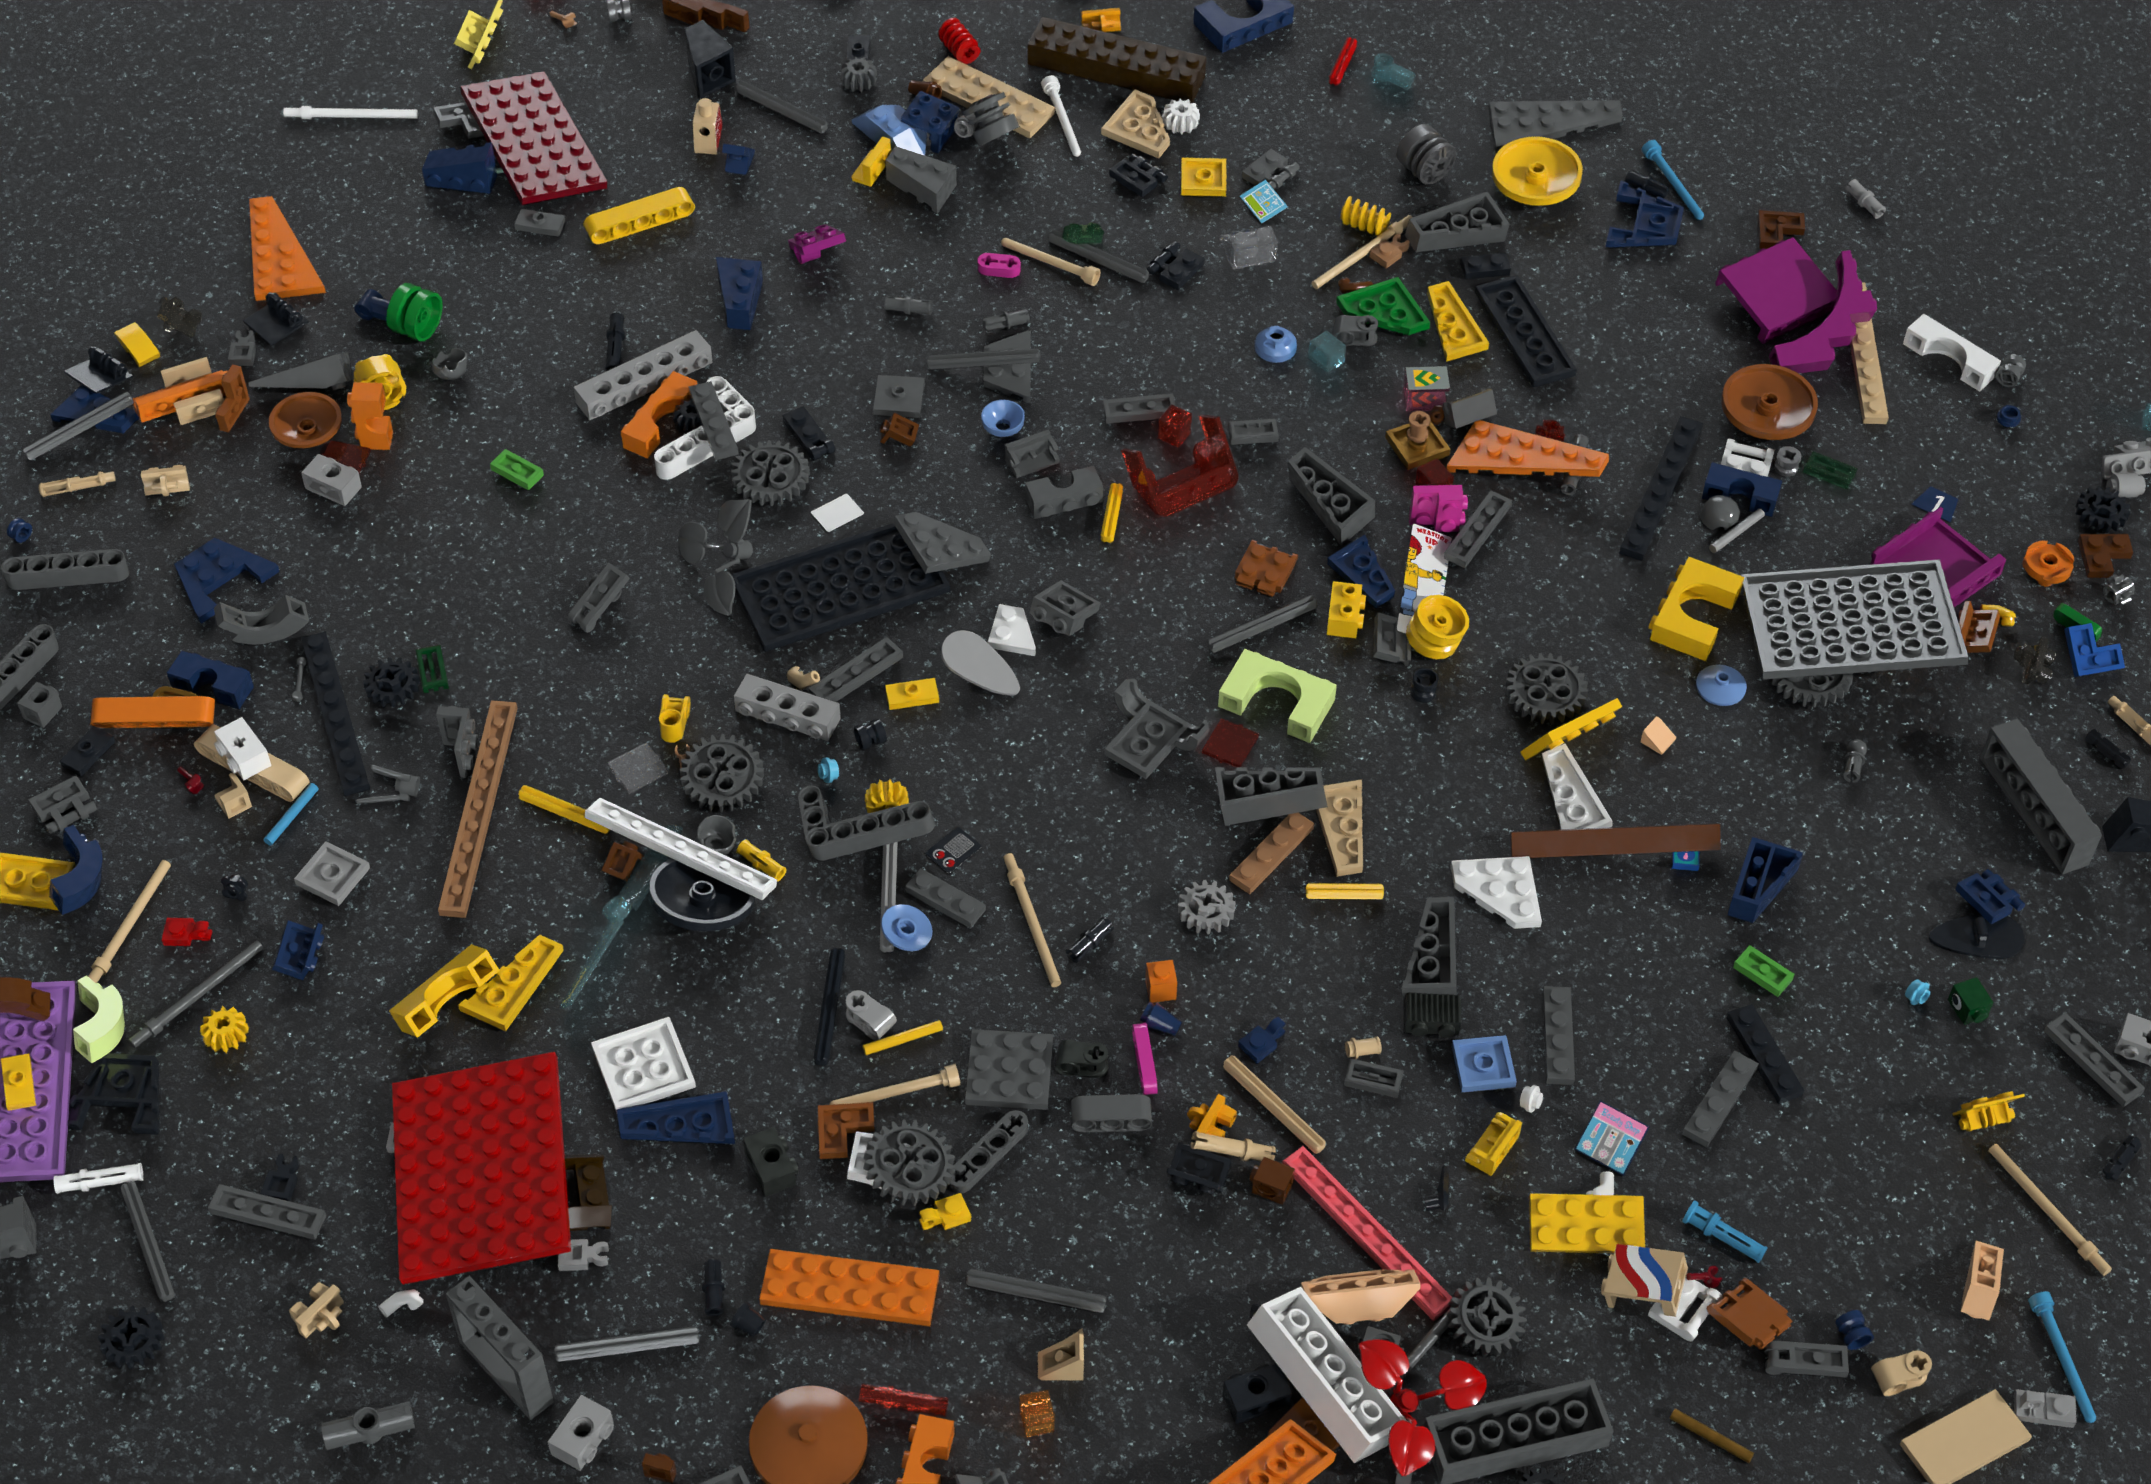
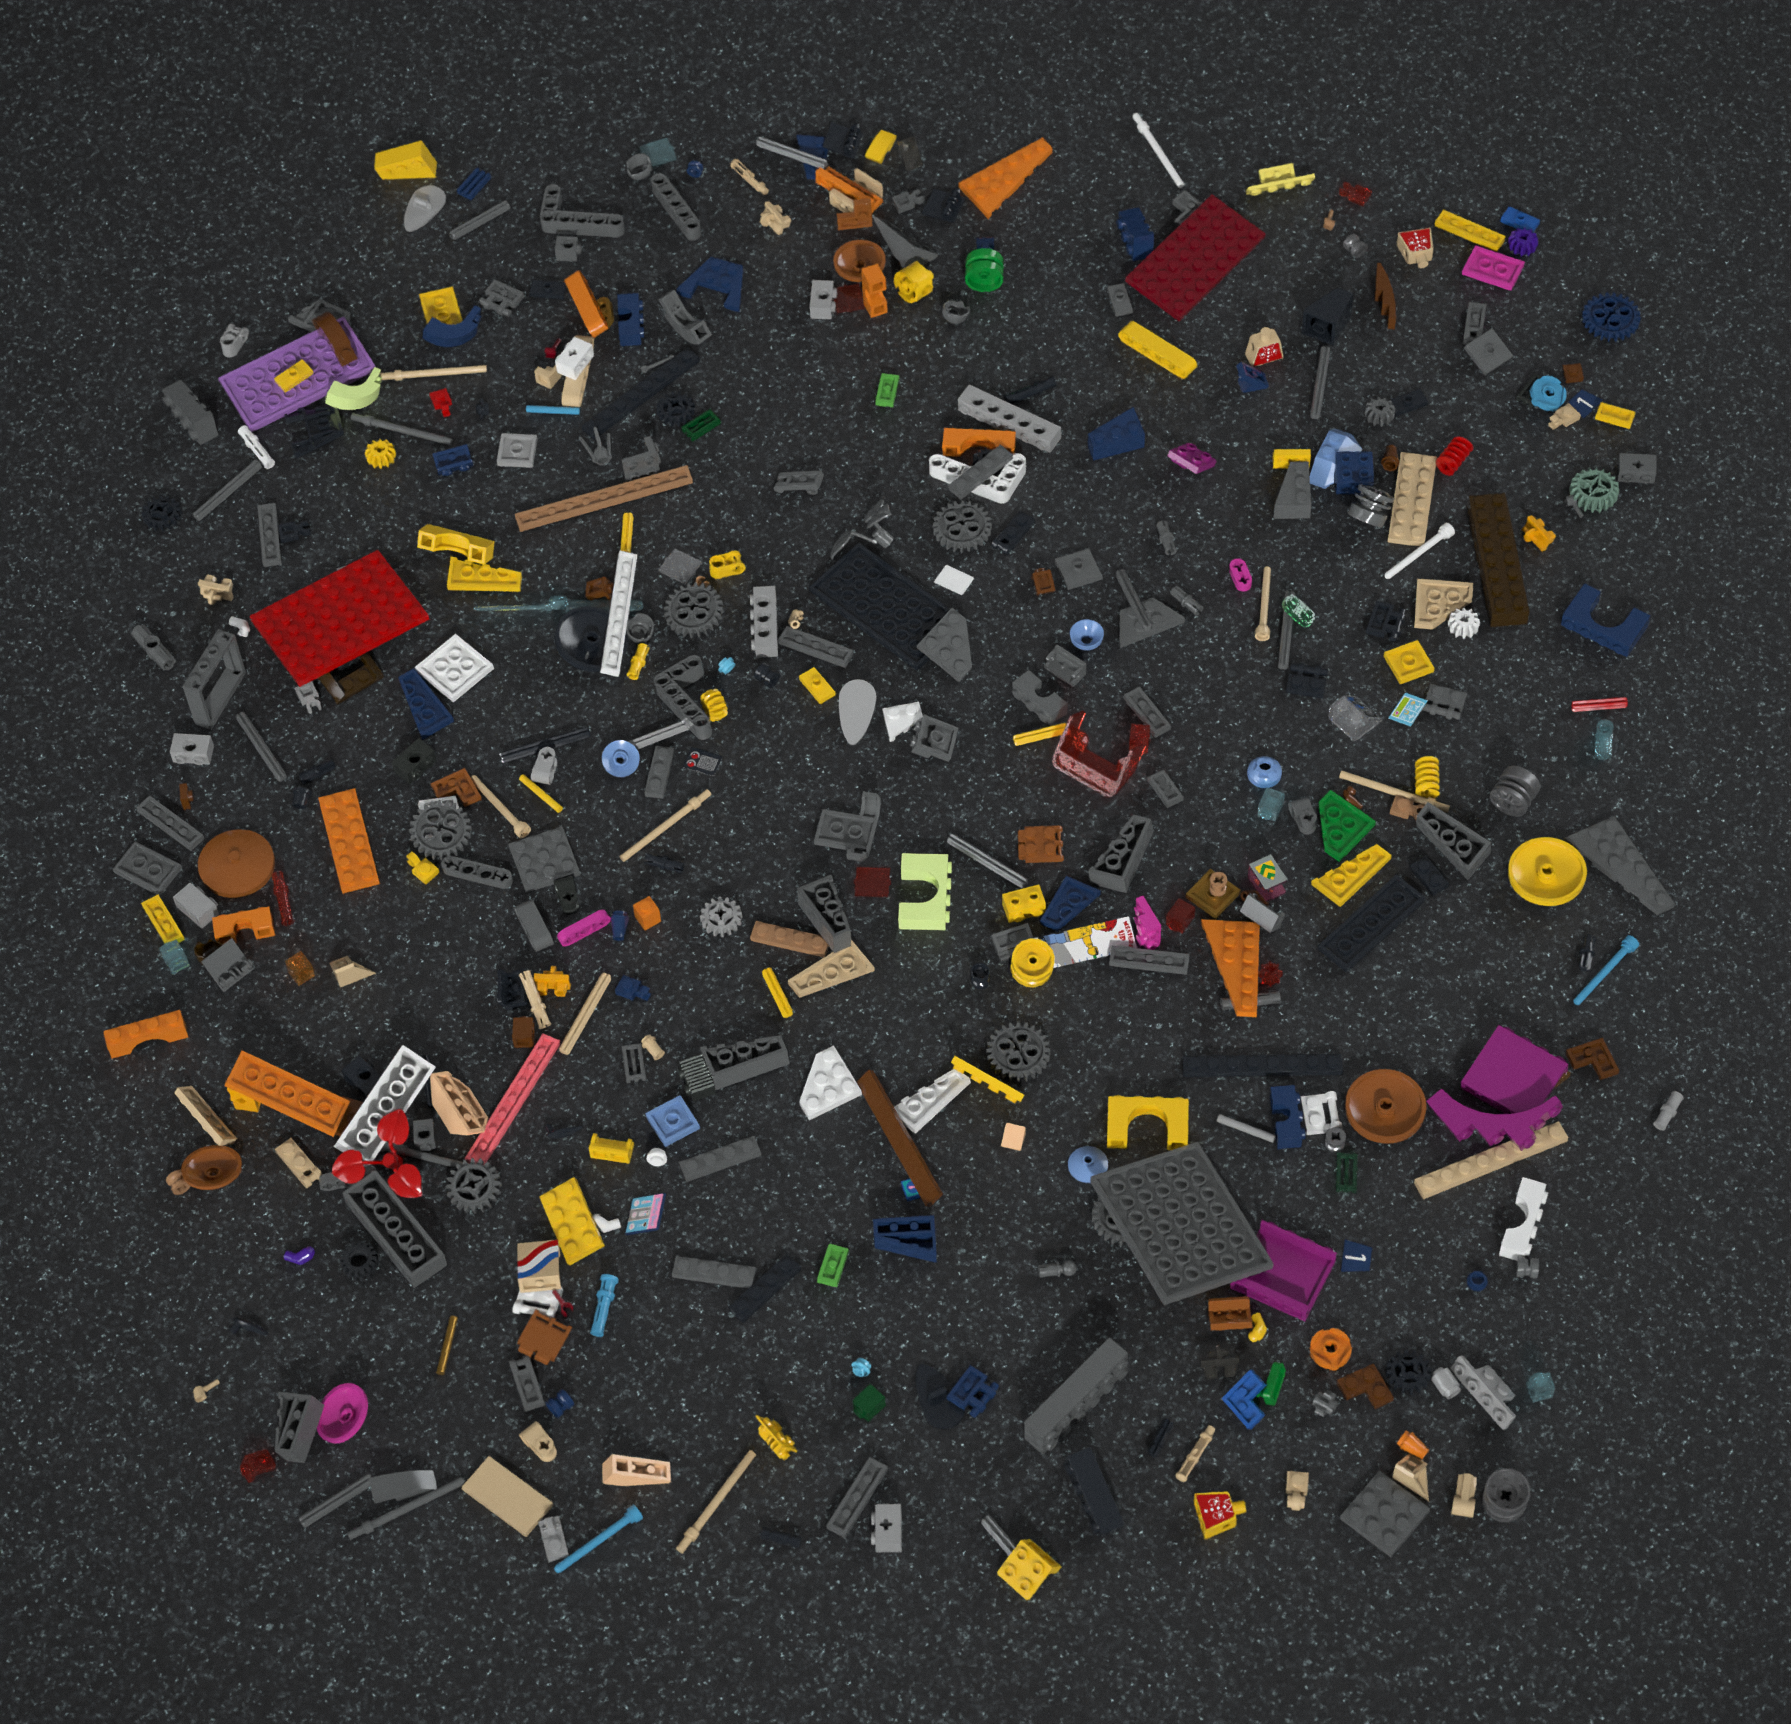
camera: 70 degrees right, 5 degrees up
dark grey axle [966,1269,1106,1313] -> none
dark blue wing [1605,181,1684,247] -> none
dark grey hair [1699,495,1740,530] -> none

